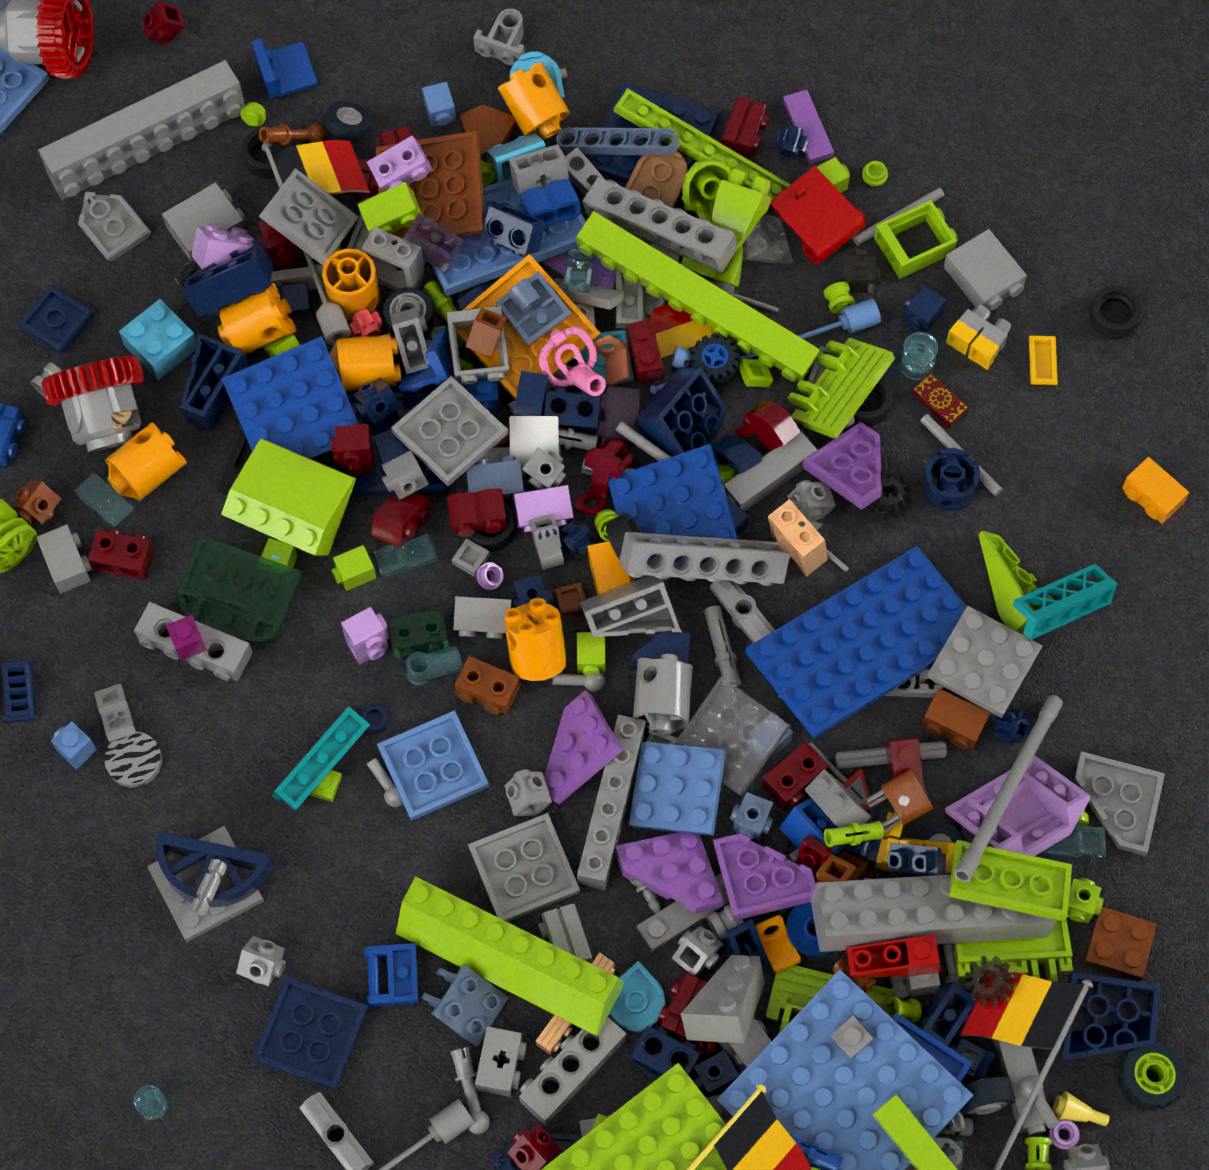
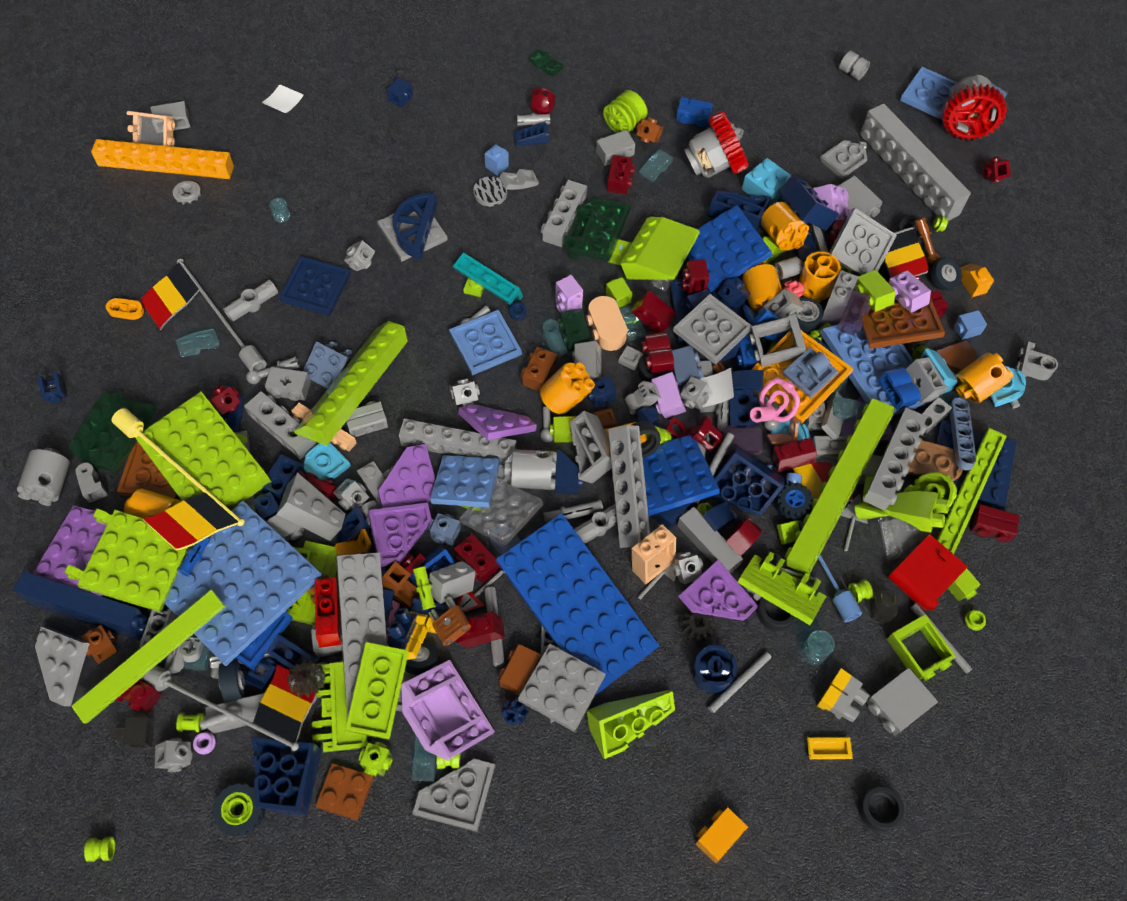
camera: 85 degrees right, 5 degrees down
dark blue plate [18,286,94,355] -> none
light orange cylinder [105,422,187,501] -> none
magenta brick [166,615,207,661] -> none
light grey axle [190,859,227,916] -> none
blue bracket [251,39,318,99] -> none
blue plate [364,943,419,1008] -> none
light grey brick [382,450,429,500] -> none
dark orange brick [466,307,507,357] -> none
light grey plate [468,813,580,922] -> none
lavender plate [476,562,504,590] -> none
dark blue brick [481,203,547,257] -> none
dark blue gear [775,125,808,157] -> none
medium lavender tile [783,90,834,164] -> none
light grey plate [830,1016,873,1060] -> none
lime bush [882,996,922,1024] -> none
dark blue brick [904,285,946,334] -> none
tile [911,373,969,428] -> none
light grey piece [954,695,1063,883] -> none
teal fence [1013,564,1118,641] -> none
light yellow cone [1053,1091,1109,1127] -> none
none -> light nougat brick [586,296,628,351]
none -> light orange slope [960,264,994,298]

